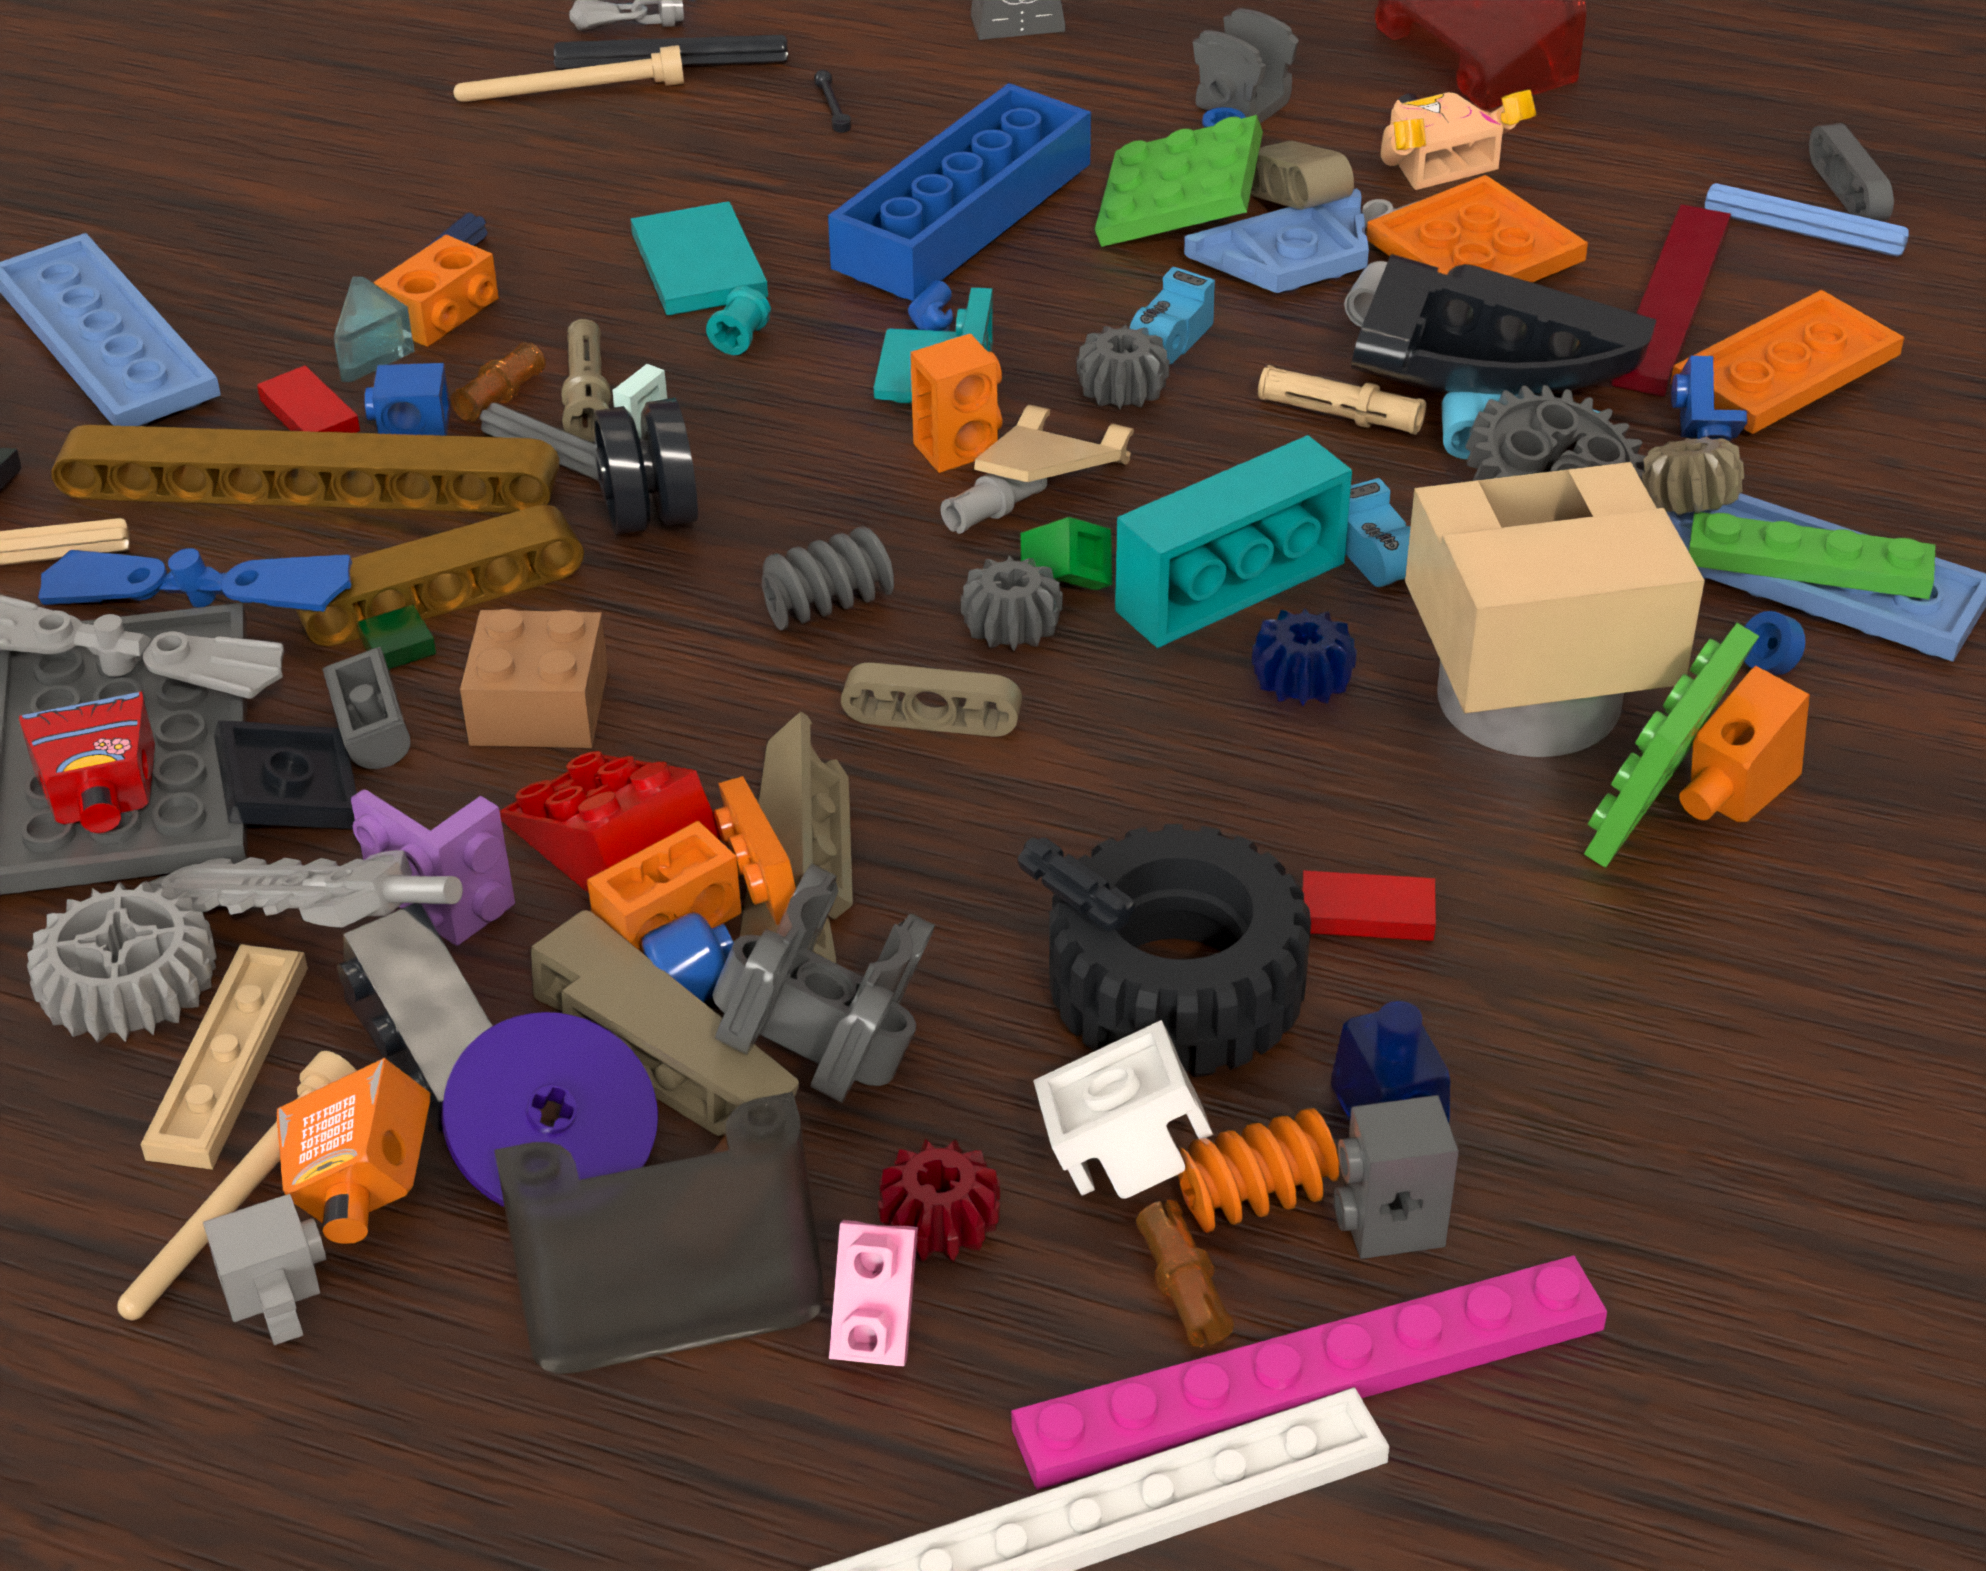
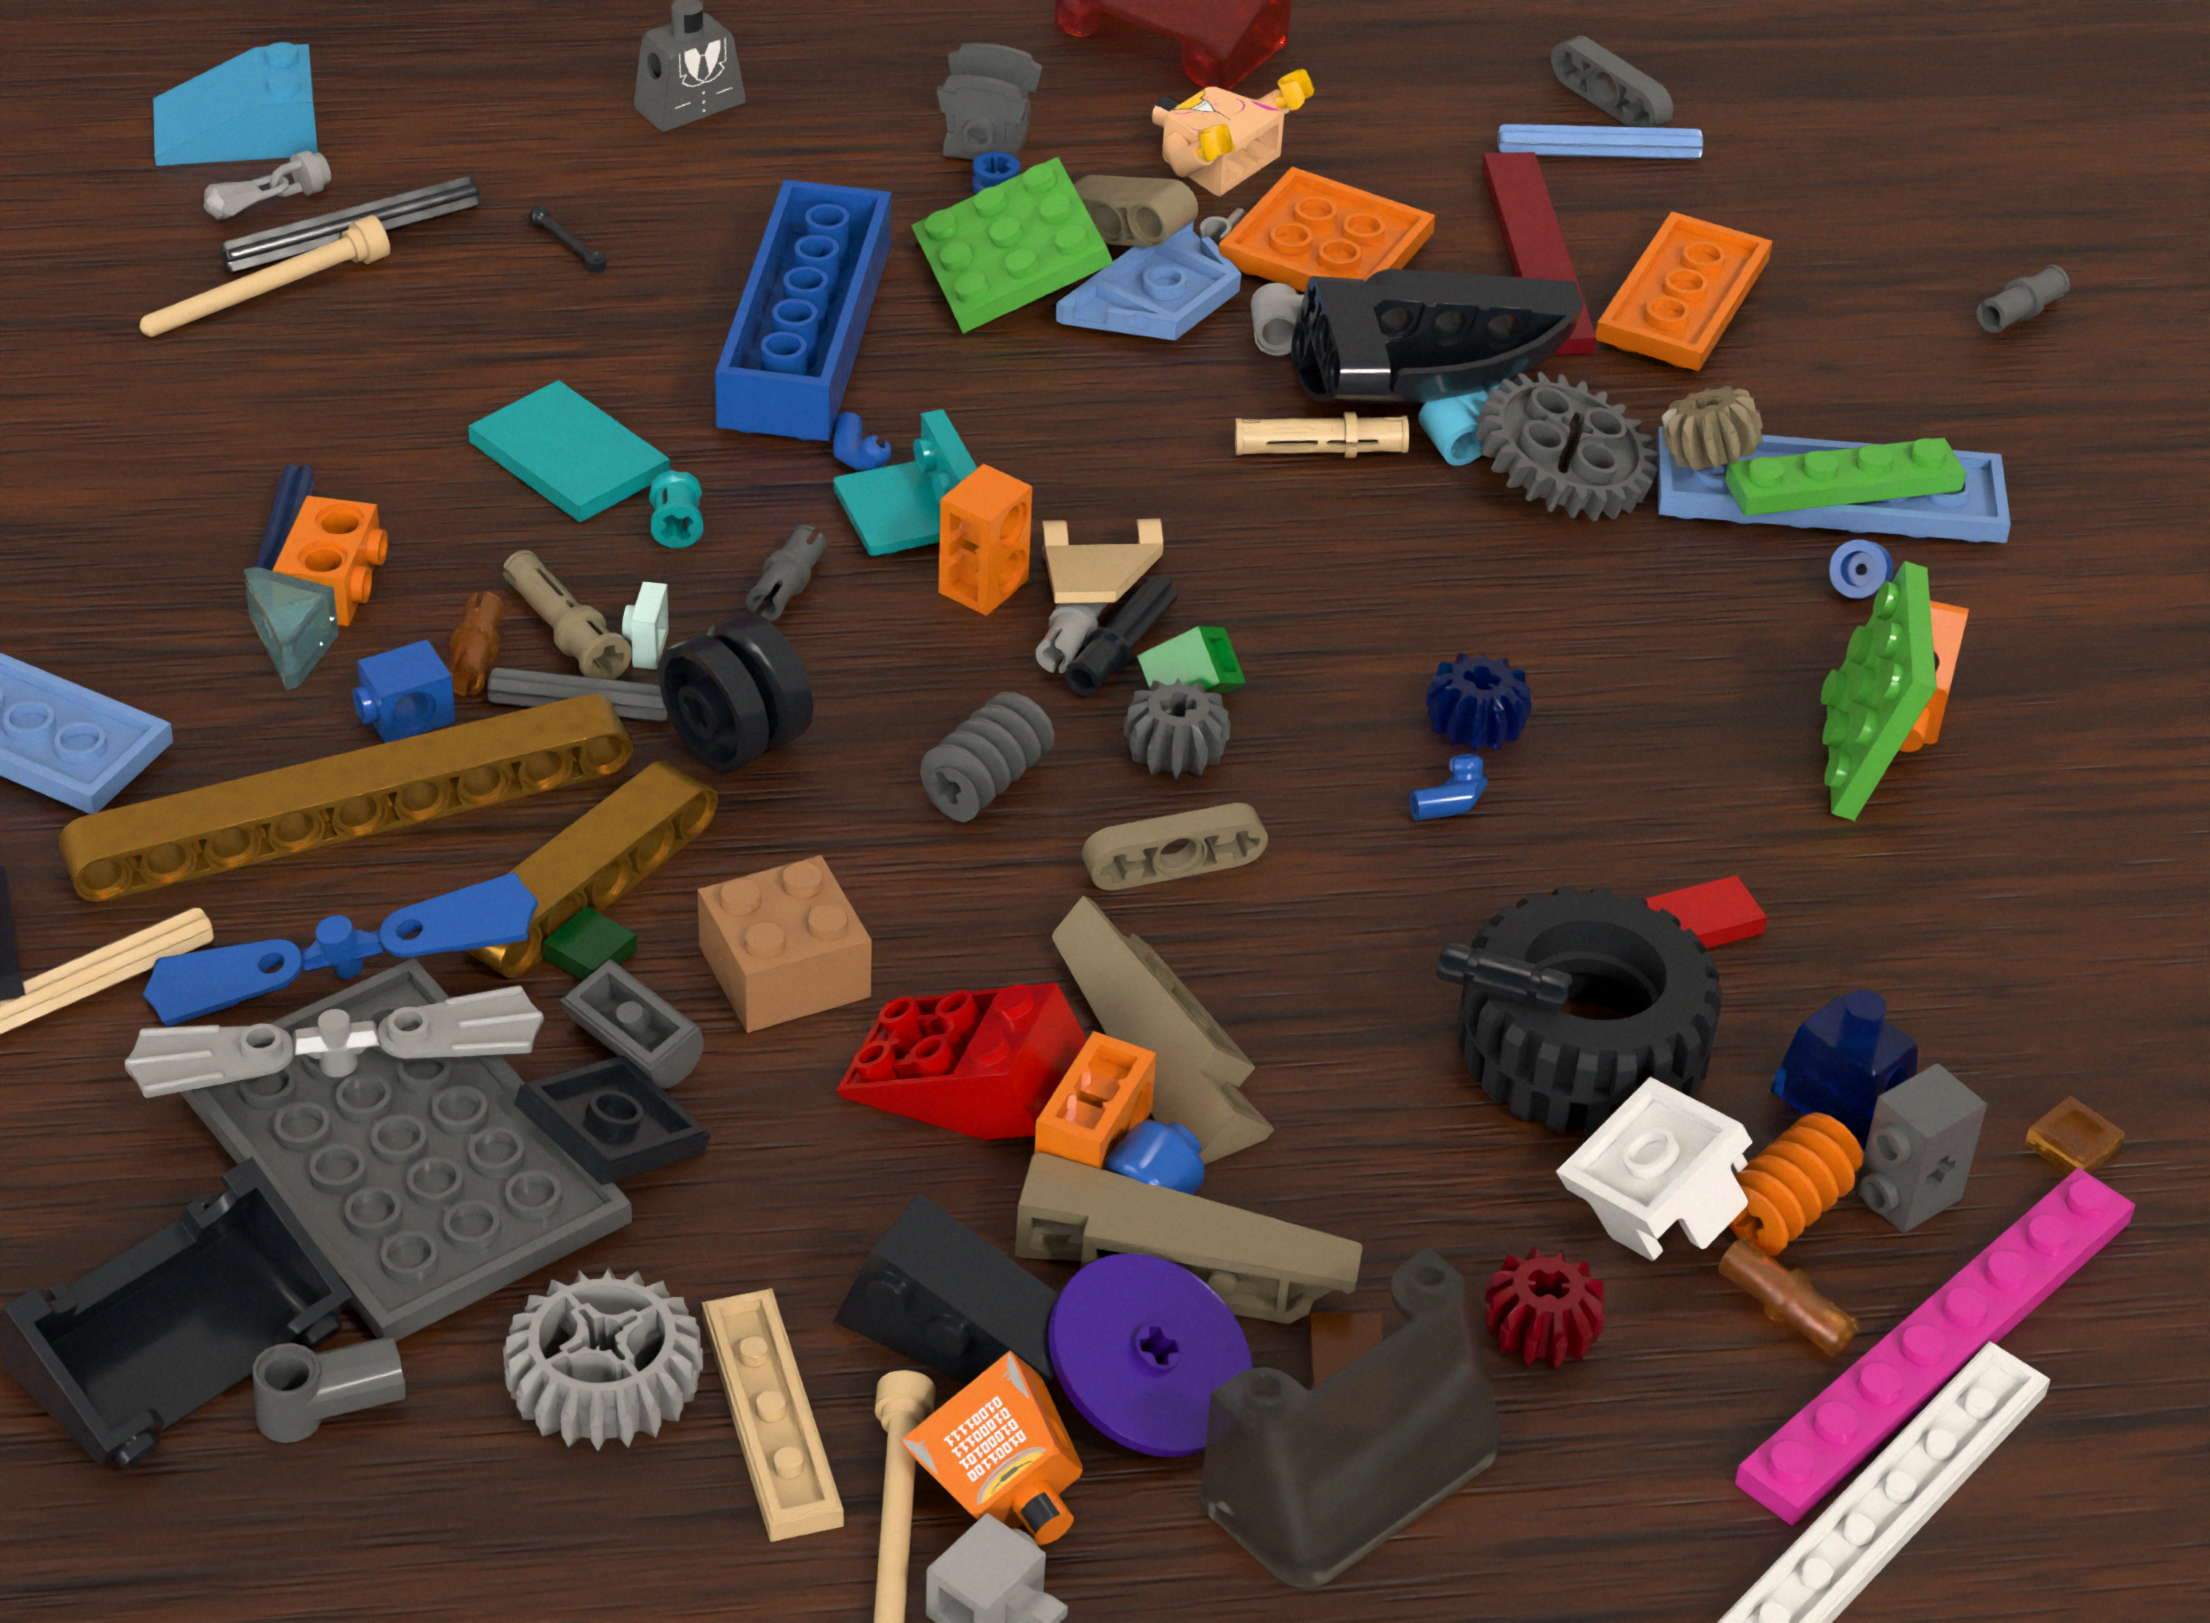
camera: 30 degrees left, 0 degrees up
red torso [19,692,155,833] -> none
light grey bar [148,850,463,928] -> none
red tile [257,365,360,433] -> none
medium lavender bracket [351,789,515,946] -> none
dark grey piece [713,863,936,1103] -> none
orange plate [714,776,796,925] -> none
bright pink hips [829,1220,918,1366] -> none
dark grey gear [1076,324,1169,410] -> none
teal brick [1115,435,1352,648] -> none
dark azure leg [1129,267,1215,364] -> none
dark azure leg [1345,478,1411,587] -> none
tan piece [1405,462,1704,757] -> none
blue bracket [1671,356,1747,441] -> none
none -> dark grey pin [746,524,827,621]
none -> black axle [1064,575,1178,696]
none -> blue arm [1409,754,1488,821]
none -> clear orange tile [2025,1096,2125,1175]

